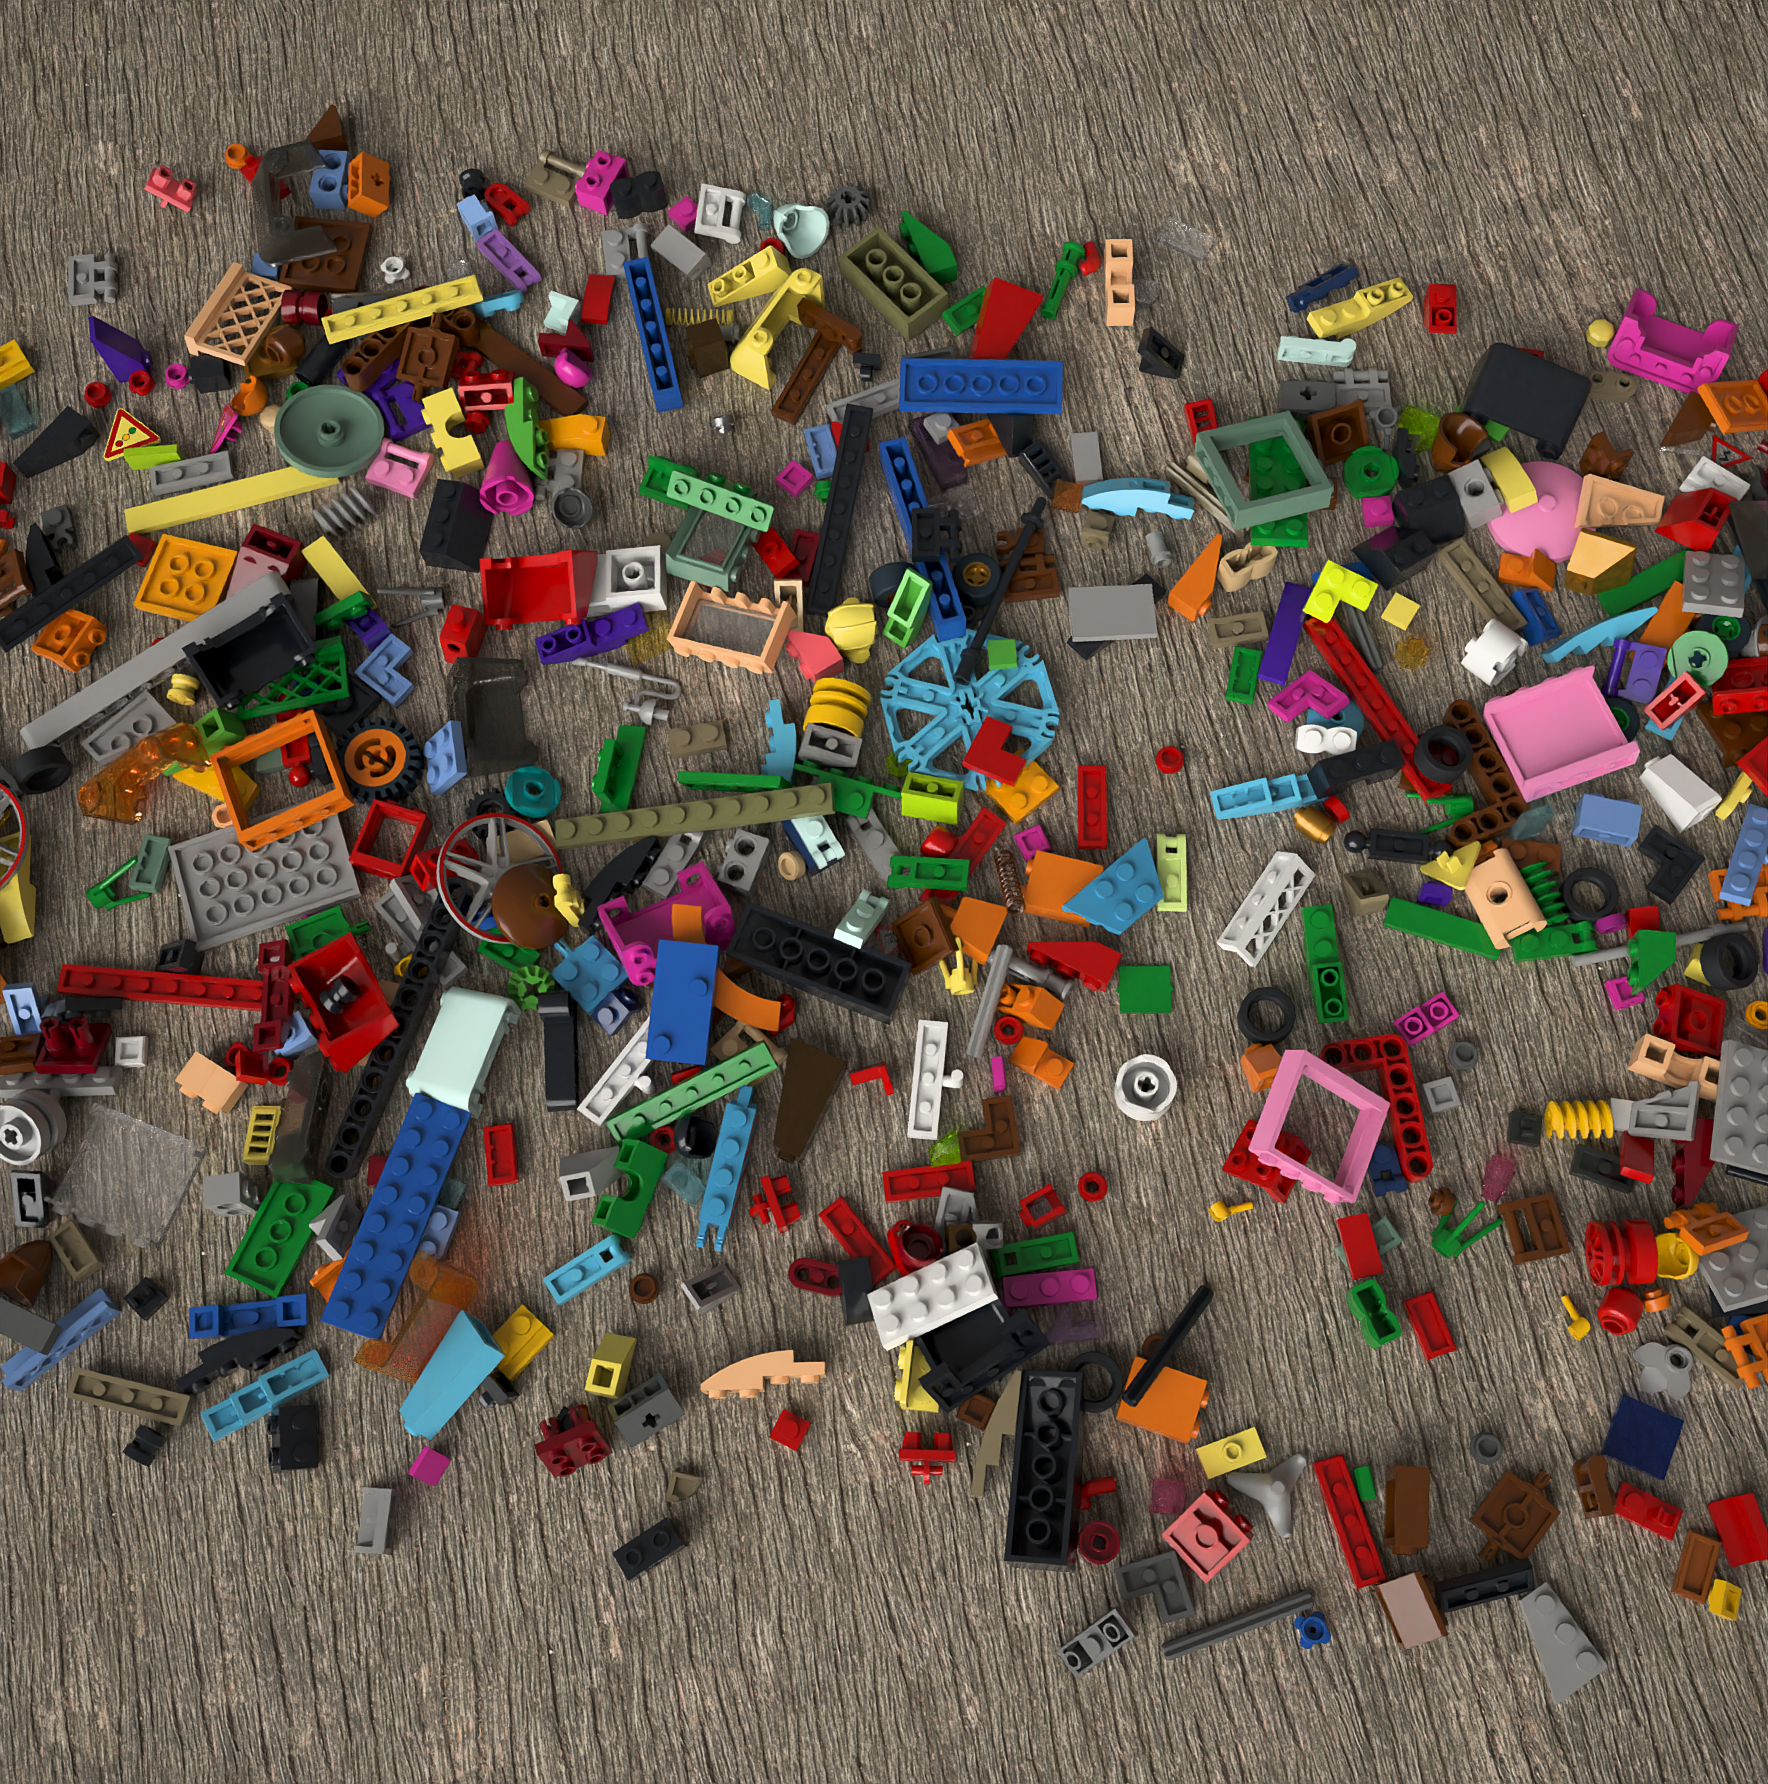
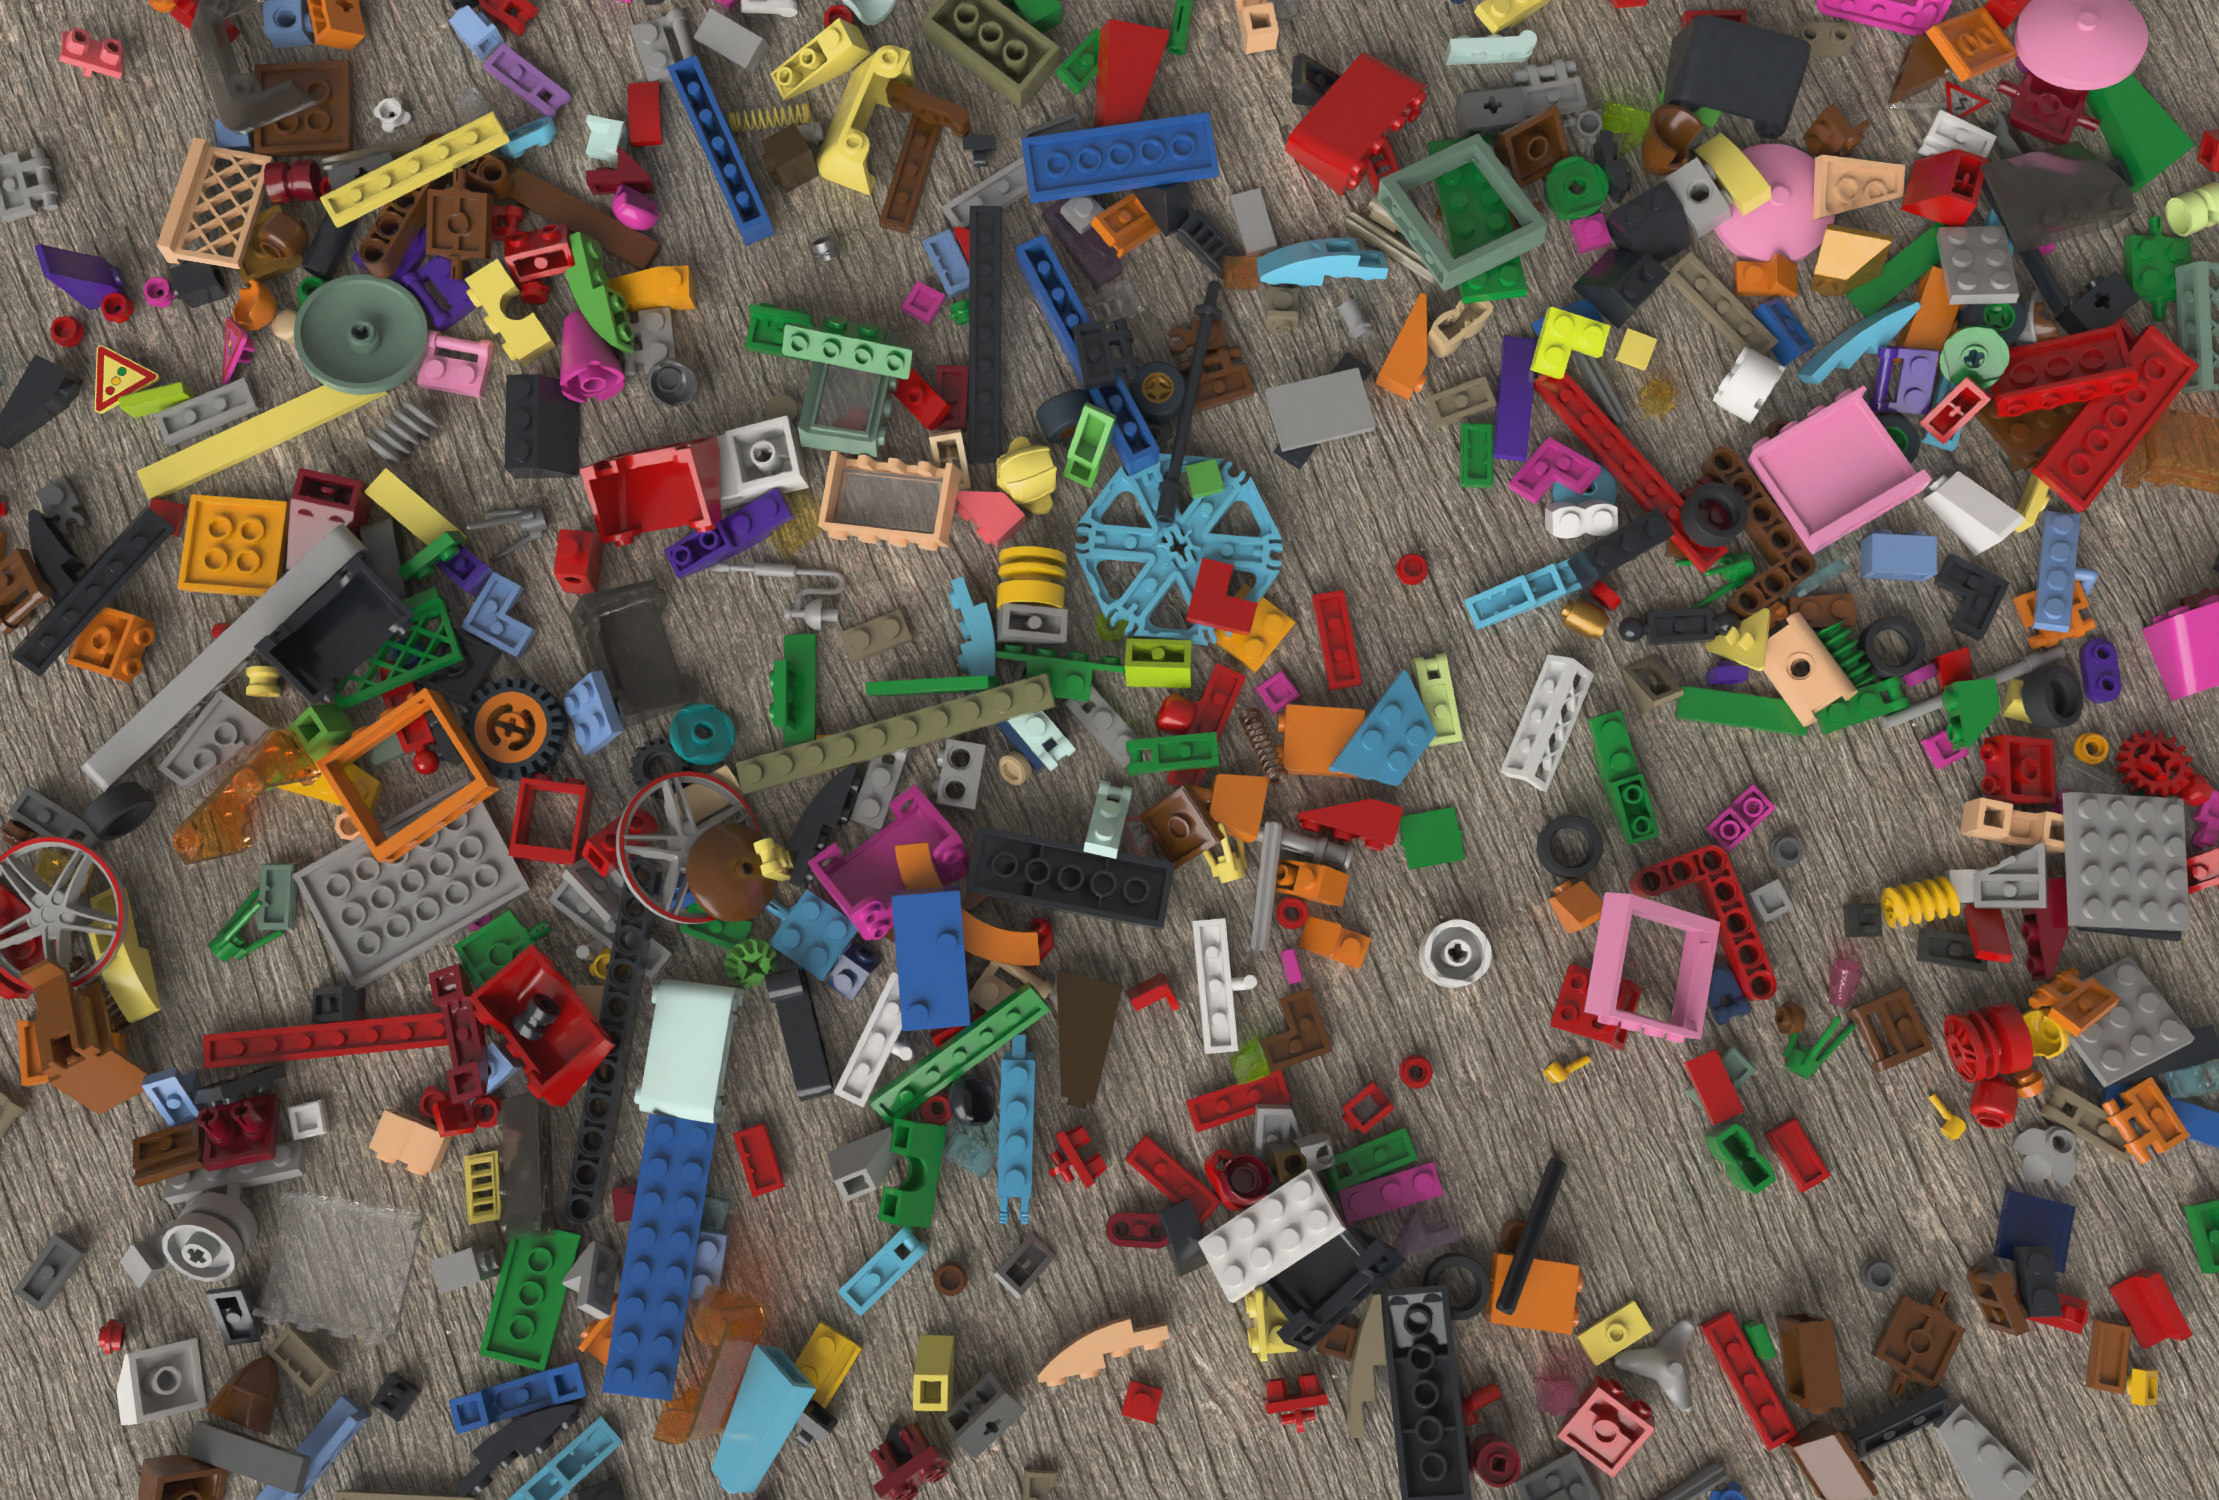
camera: 20 degrees left, 10 degrees up
none -> red windscreen [1284,52,1428,197]
none -> black brick [2013,1245,2063,1317]

